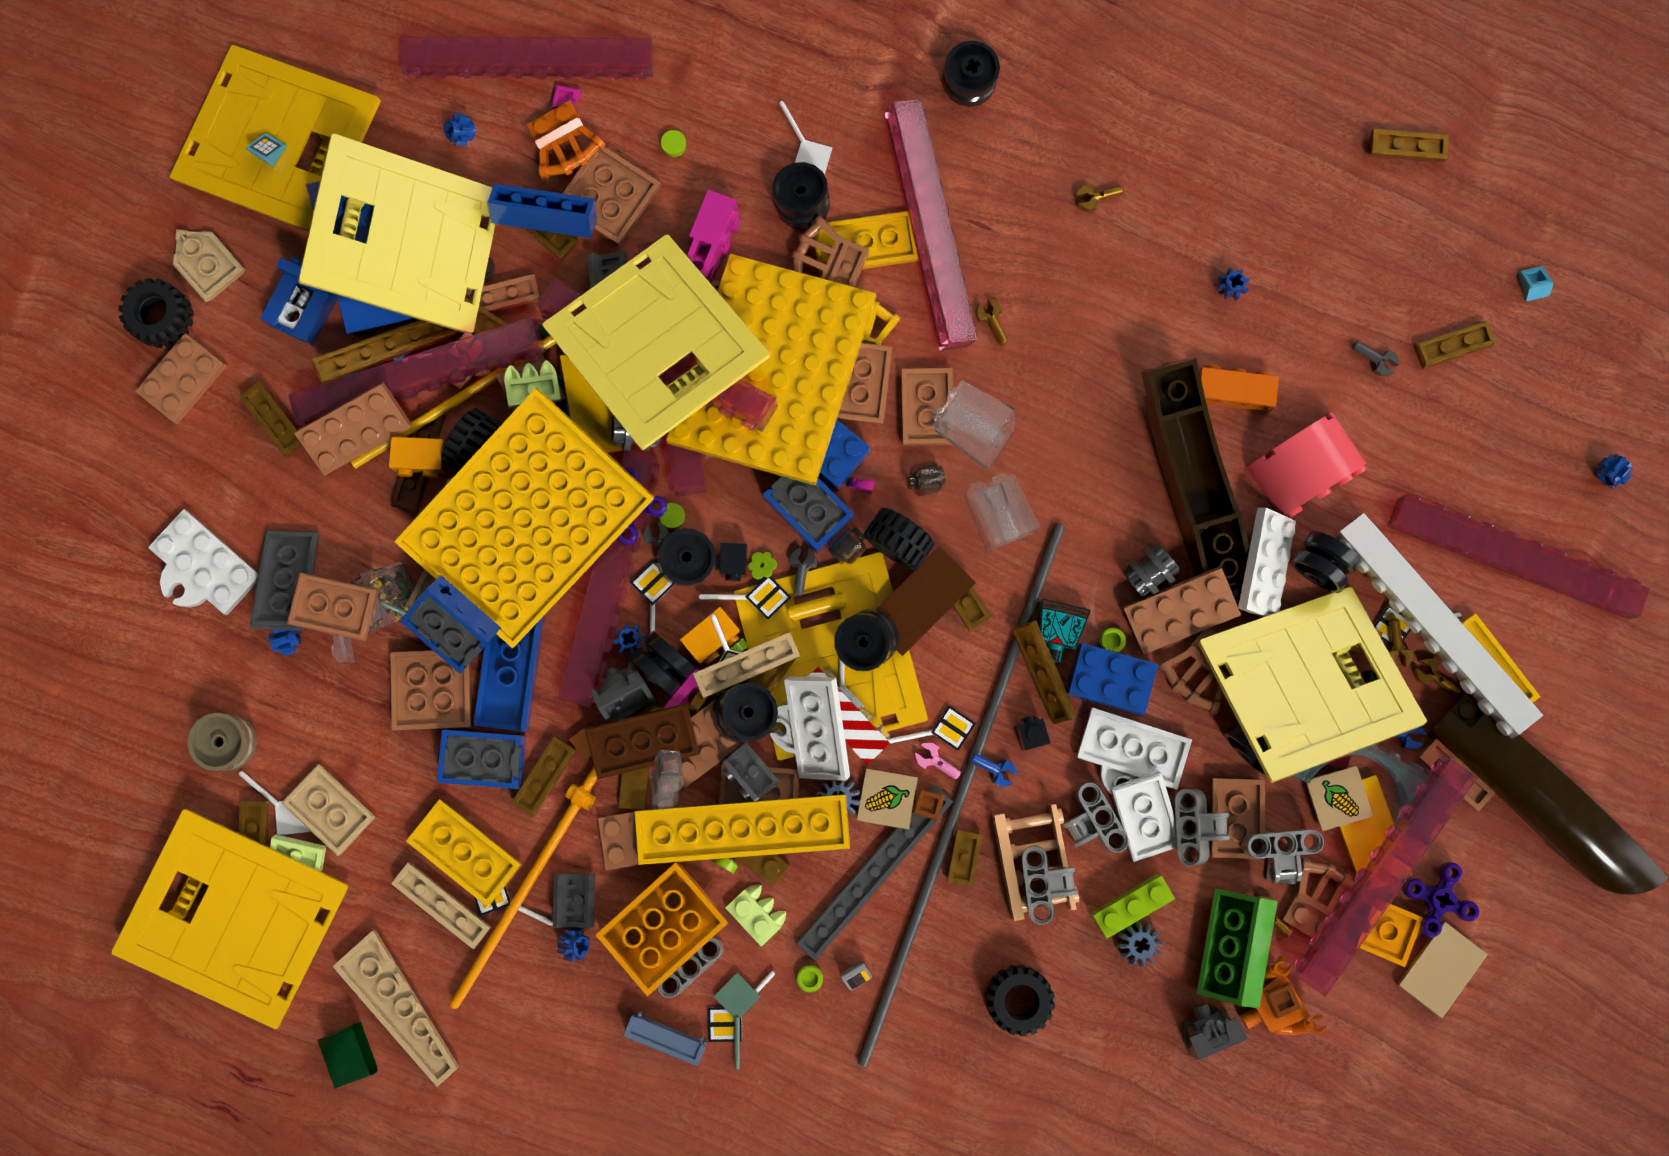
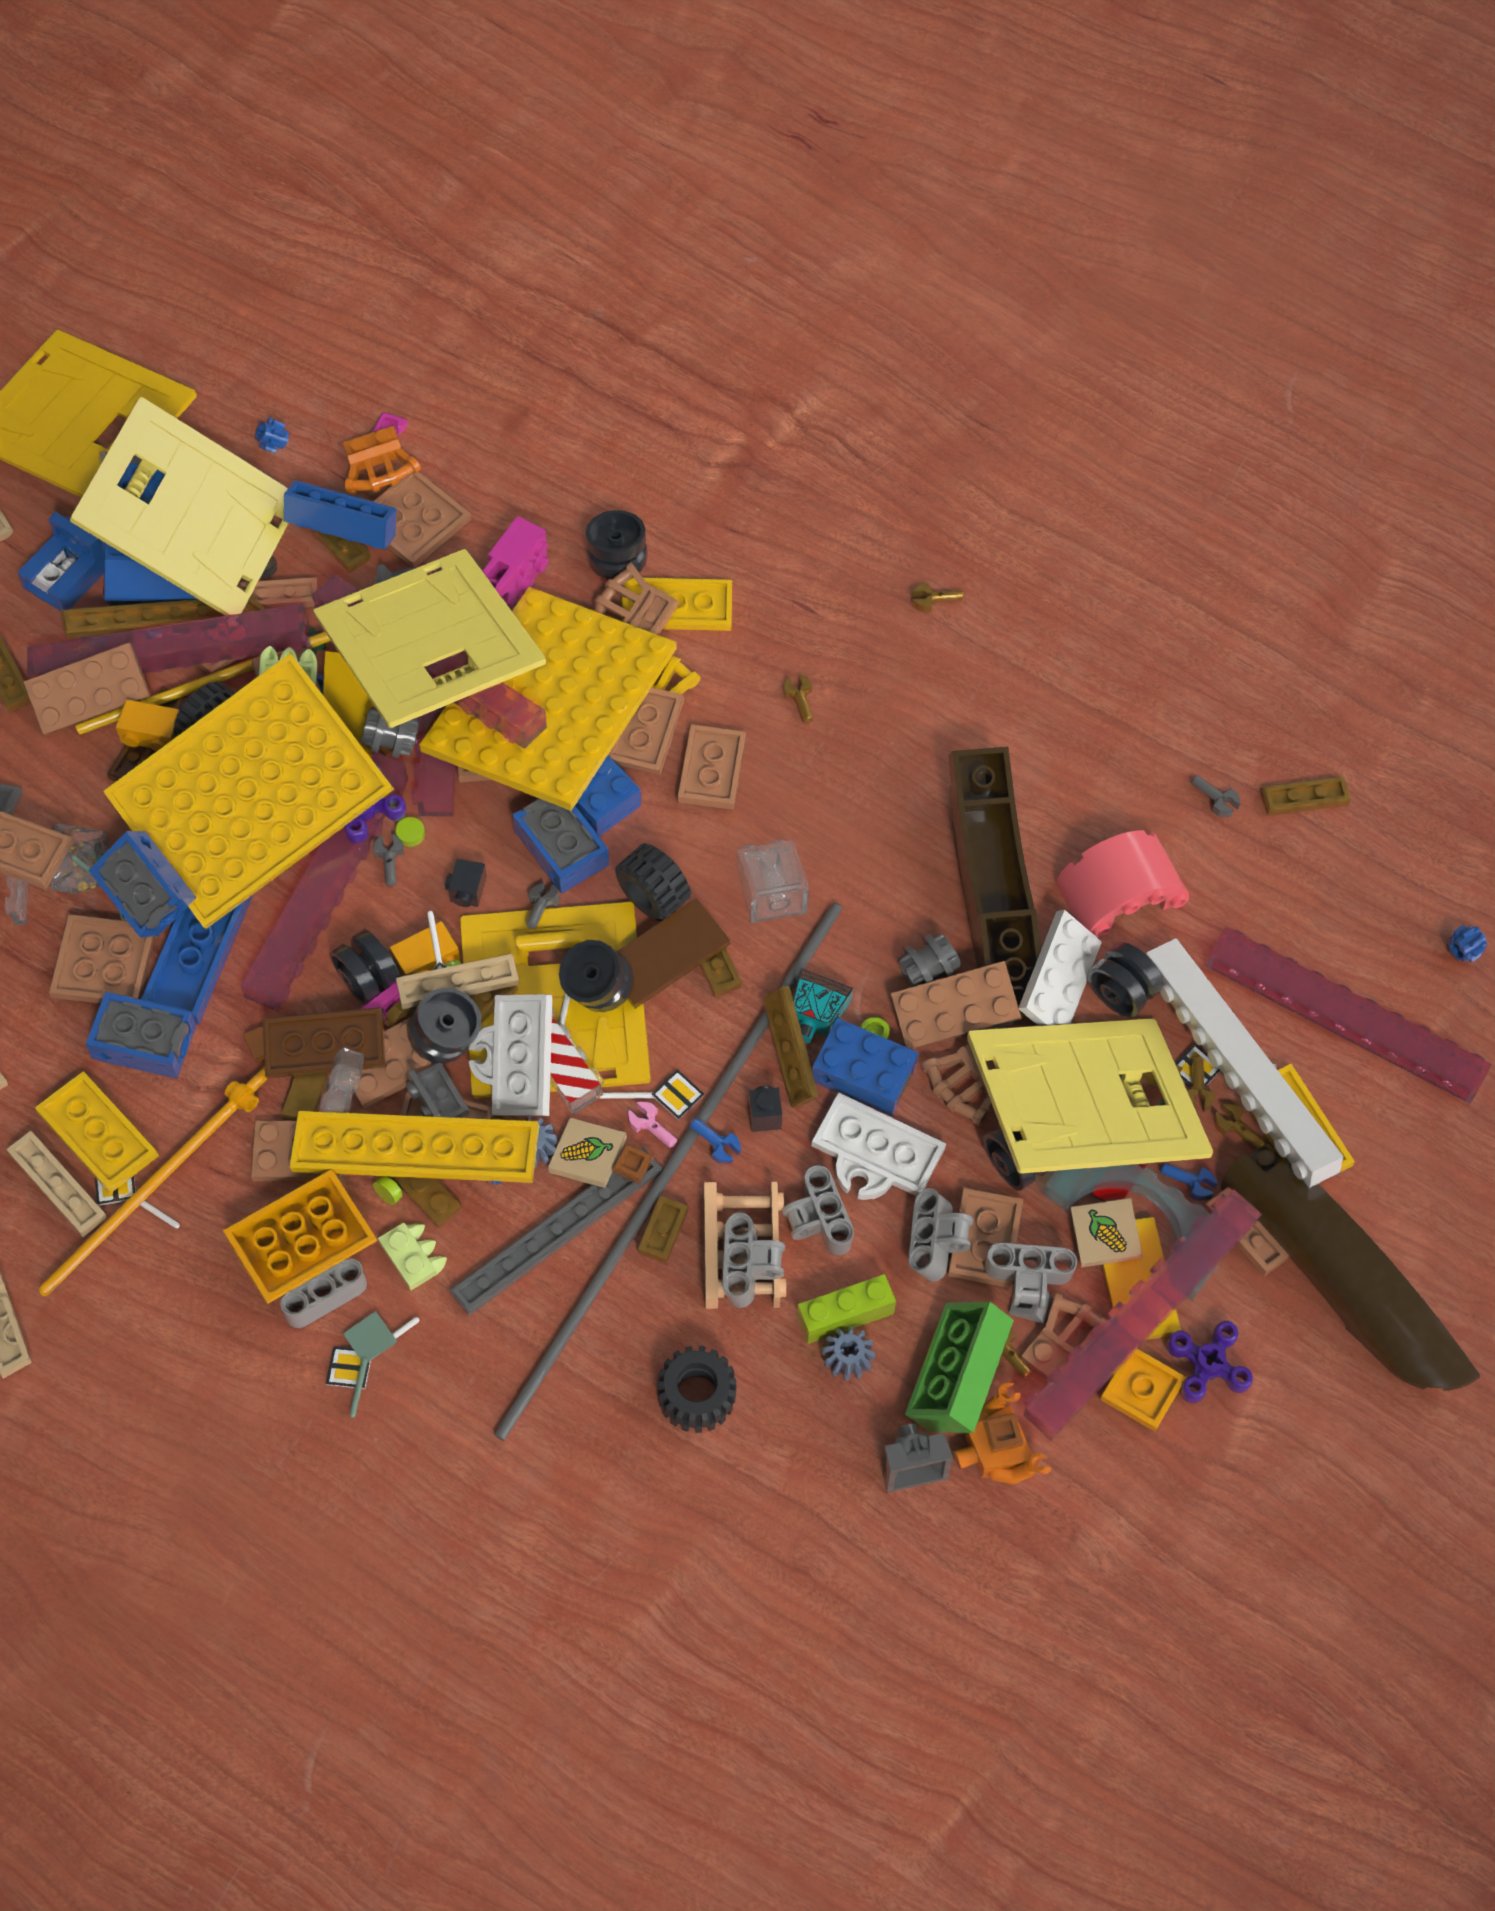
camera: 10 degrees right, 20 degrees down
slope [246,133,287,167] -> none
clear pink brick [399,36,654,80] -> none
pearl gold plate [511,736,577,817] -> none
flat silver bracket [552,873,595,928] -> none
blue gear [557,928,590,962] -> none
dark grey brick [590,662,657,722] -> none
blue gear [613,623,646,655] -> none
sand blue container [624,1010,708,1067] -> none
piece [630,560,674,652] -> none
black wheel [655,528,715,586] -> none
lime tile [661,130,687,157] -> none
piece [699,576,791,620] -> none
lime plant [748,552,777,580] -> none
white piece [779,101,832,175] -> none
lime tile [797,965,823,992] -> none
clear smoke head [828,527,866,565] -> none
slope [841,961,872,990] -> none
dark pink tile [847,477,875,495] -> none
clear pink brick [885,99,977,351] -> none
clear smoke head [906,461,946,496] -> none
clear slope [933,380,1015,470] -> none
black wheel [942,40,1000,107] -> none
white tile [1110,771,1177,862] -> none
orange brick [1199,365,1279,412] -> none
blue gear [1217,268,1250,301] -> none
pearl gold plate [1369,129,1449,163] -> none
tan tile [1396,921,1488,1018] -> none
medium azure slope [1518,266,1554,301] -> none

